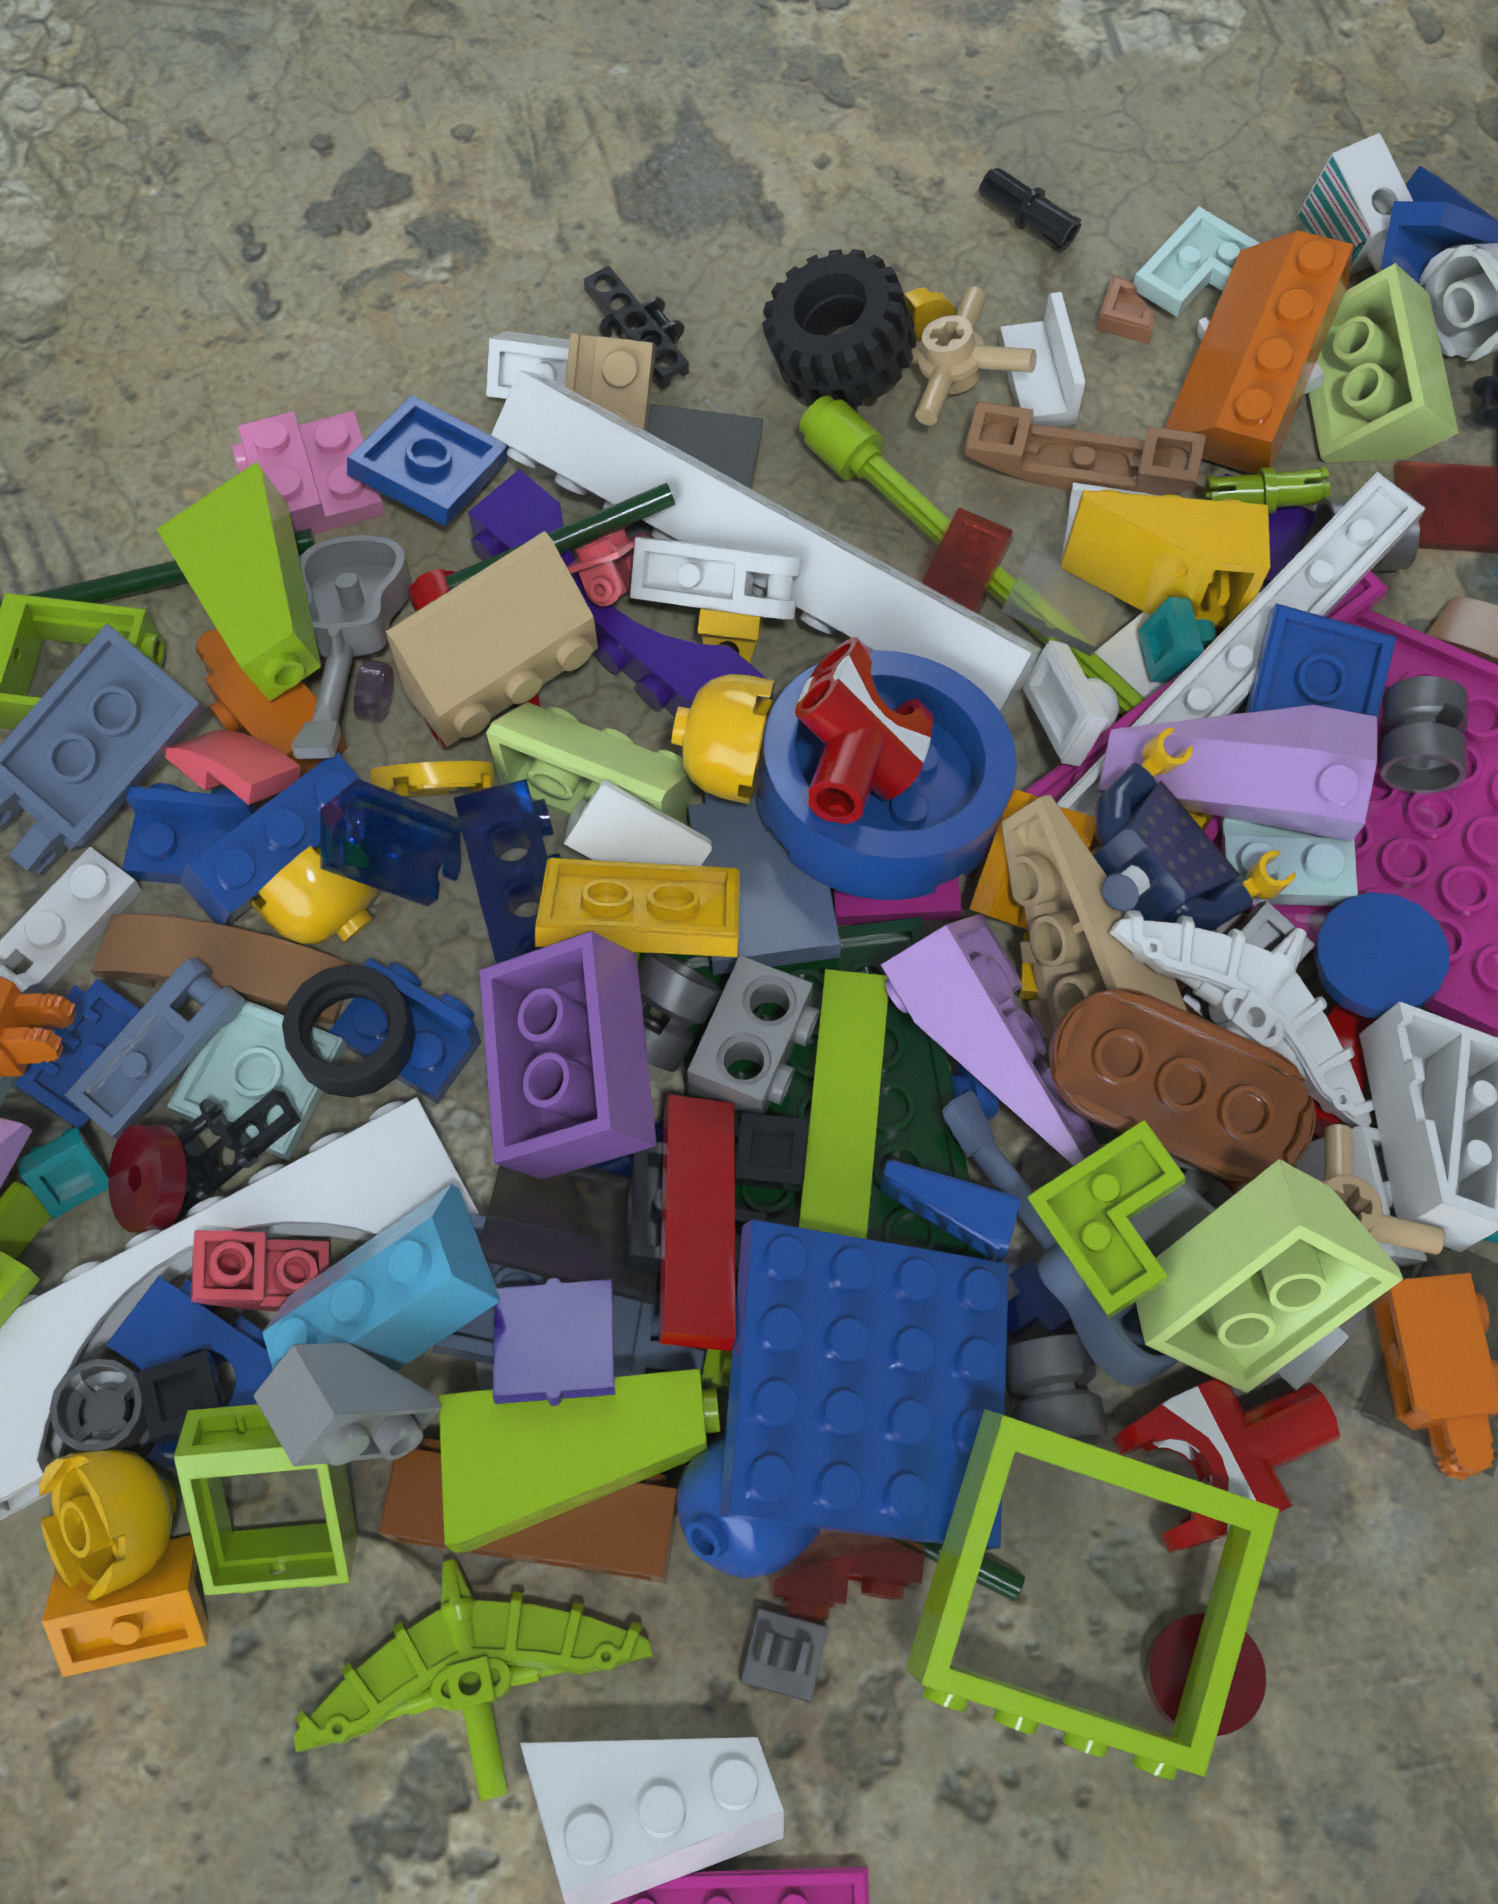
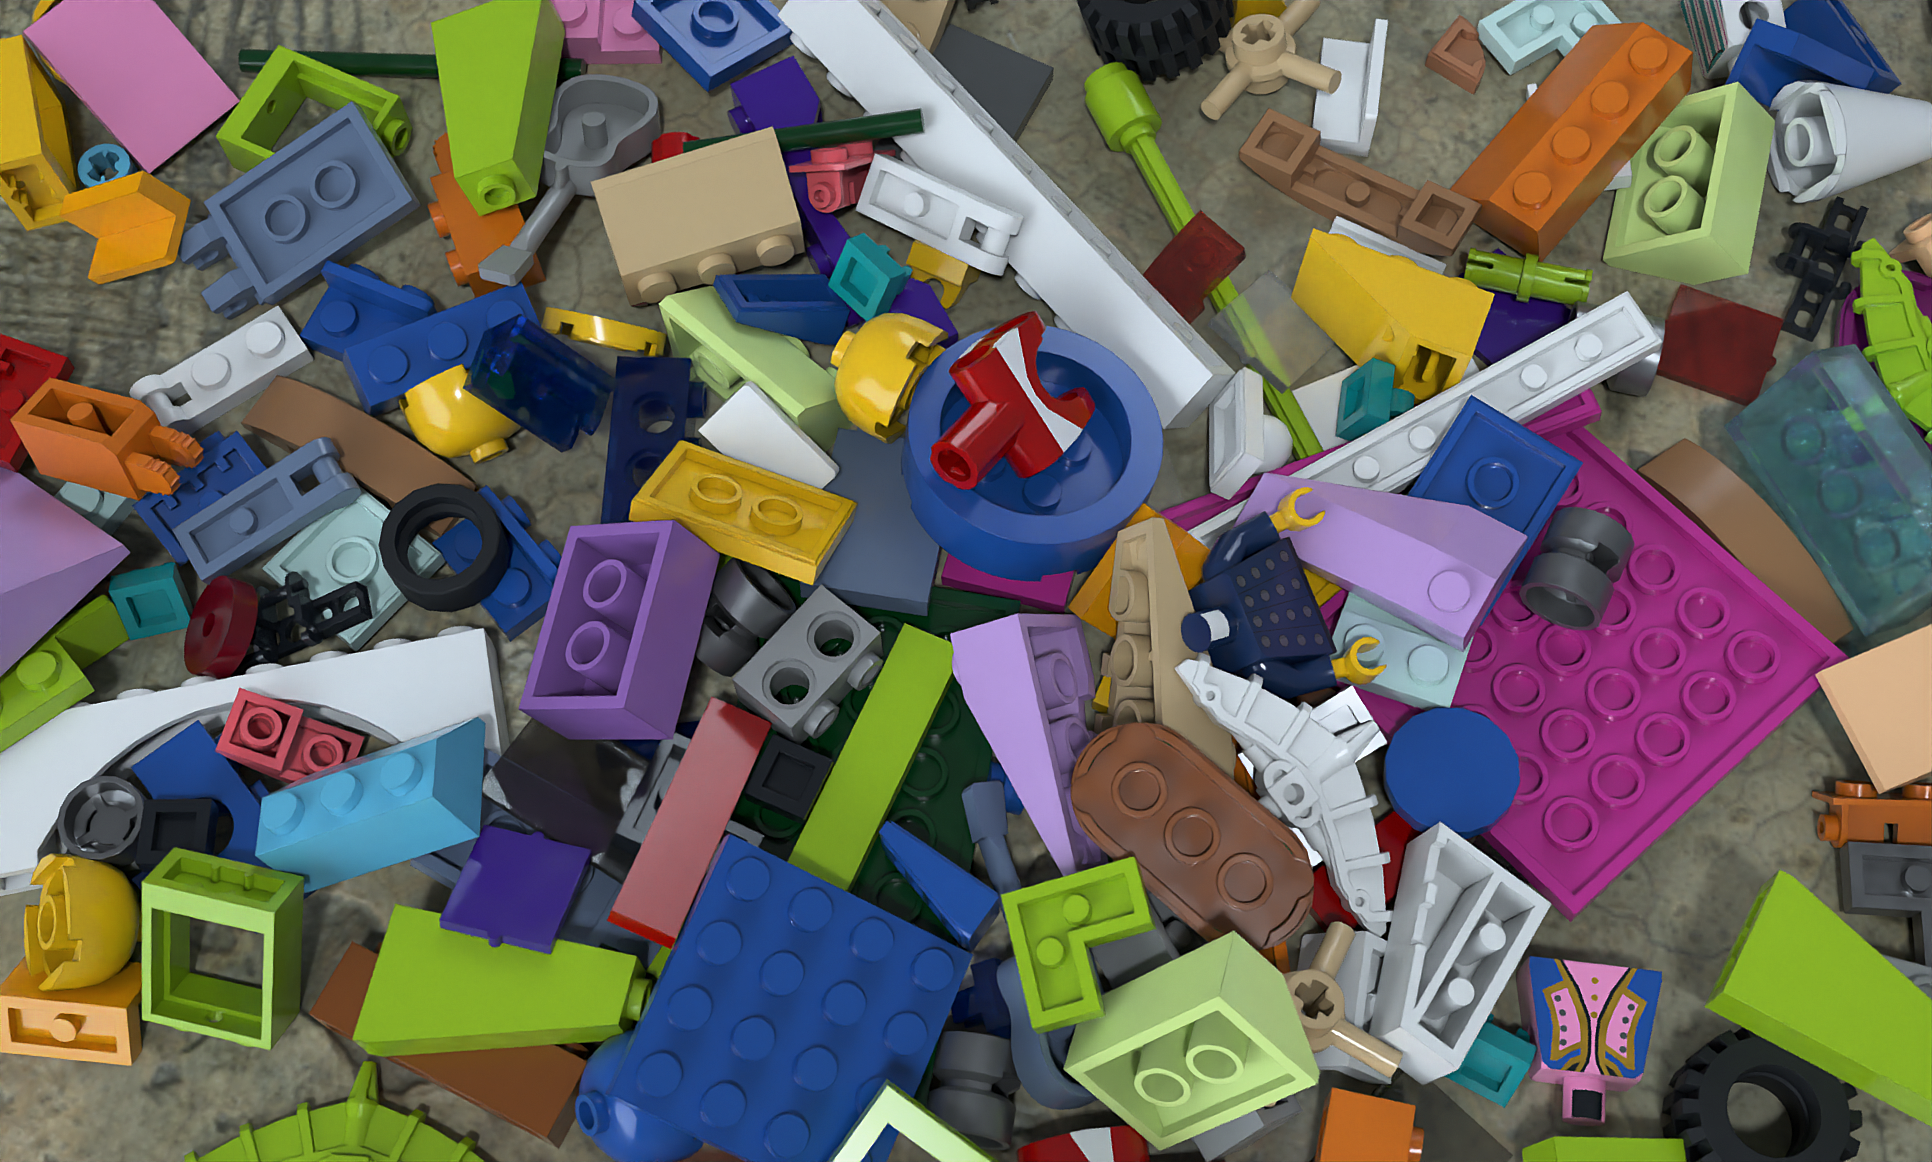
camera: 20 degrees right, 0 degrees up
coral slope [165,730,301,805] -> none
light grey slope [253,1343,442,1467] -> none
clear purple tile [353,659,394,723] -> none
none -> blue slope [713,274,850,345]
none -> teal tile [828,233,912,322]

